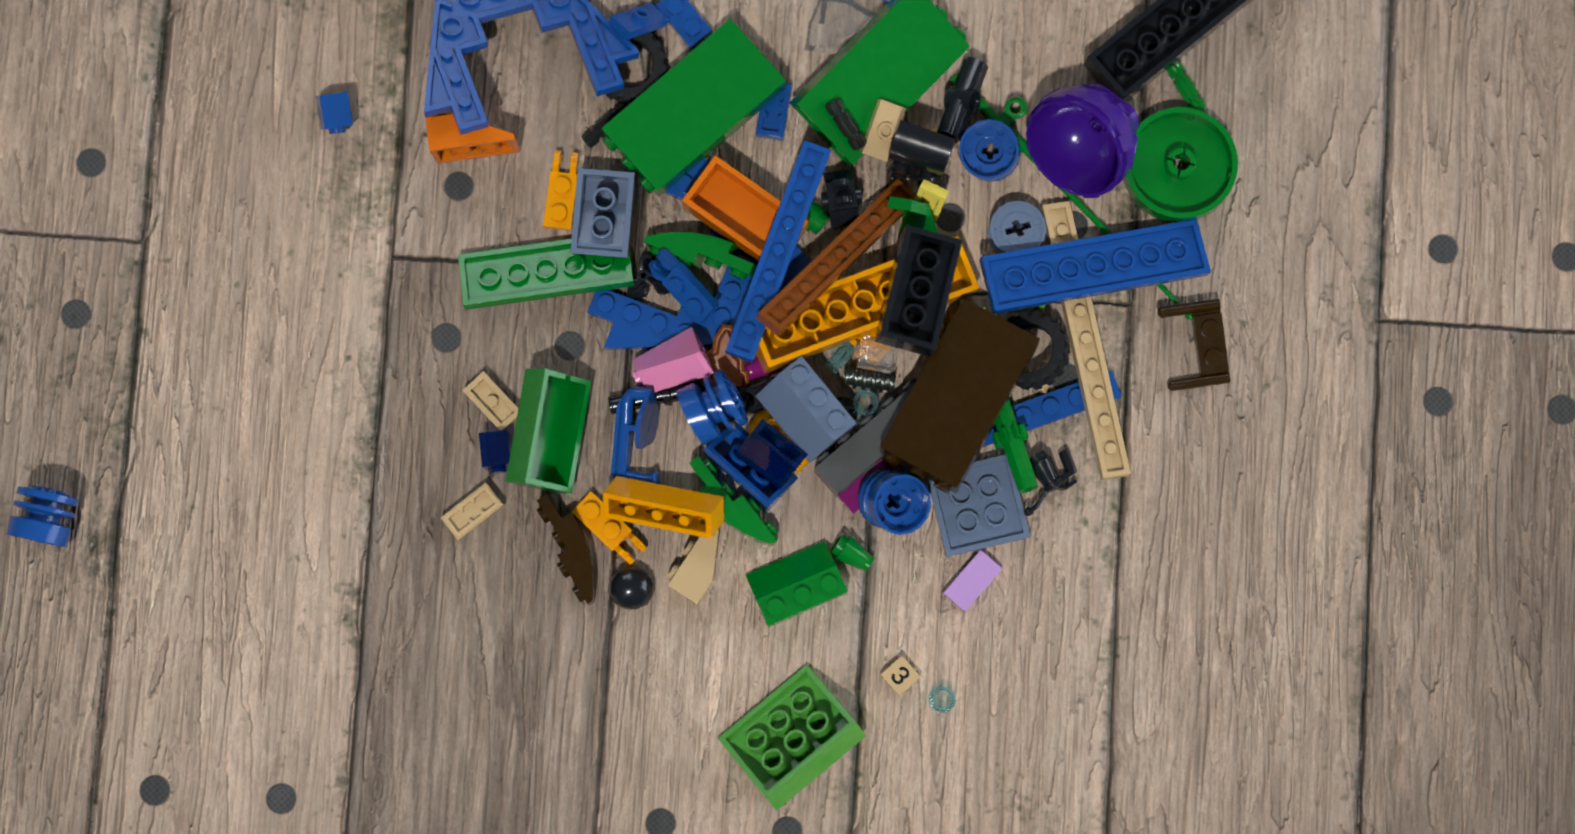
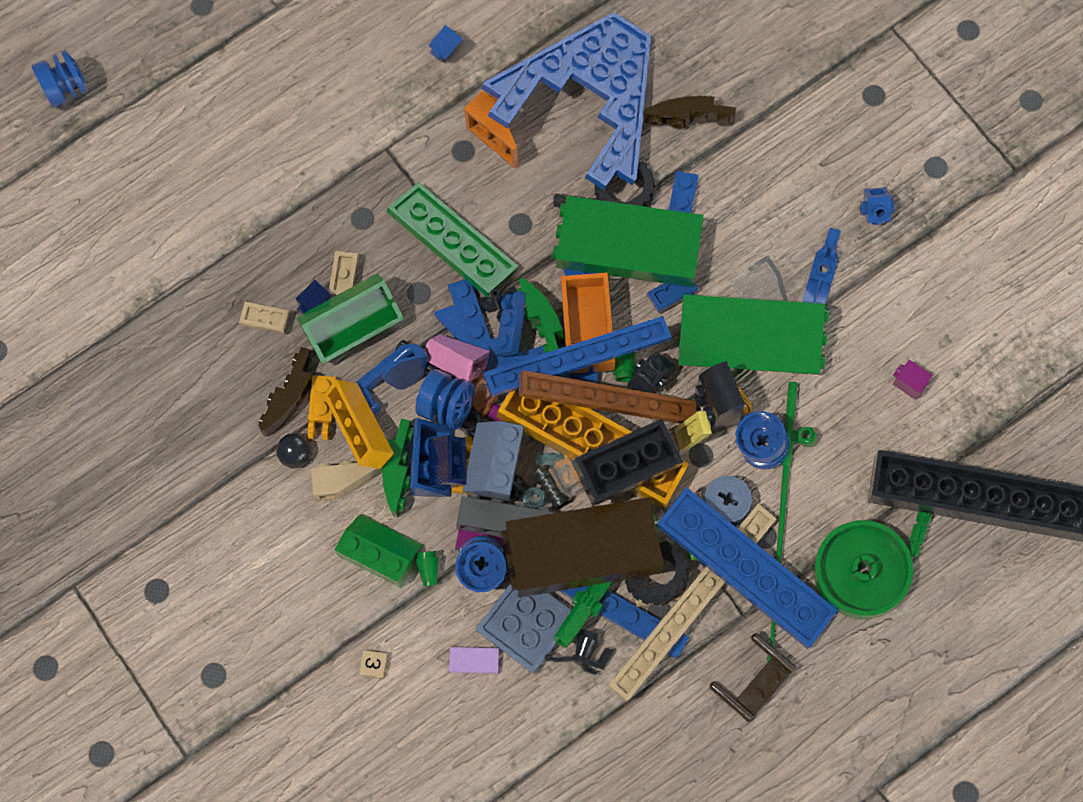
camera: 55 degrees right, 10 degrees down
light orange hinge [543,150,579,231] -> none
sand blue slope [570,168,637,258] -> none
blue plate [609,3,670,40] -> none
bright green slope [718,664,866,811] -> none
pearl dark grey axle [825,98,867,150] -> none
tan plate [859,99,906,162] -> none
green slope [887,196,938,235] -> none
clear light blue bush [929,686,956,713] -> none
black piece [937,57,988,144] -> none
dark purple rock [1026,84,1139,198] -> none

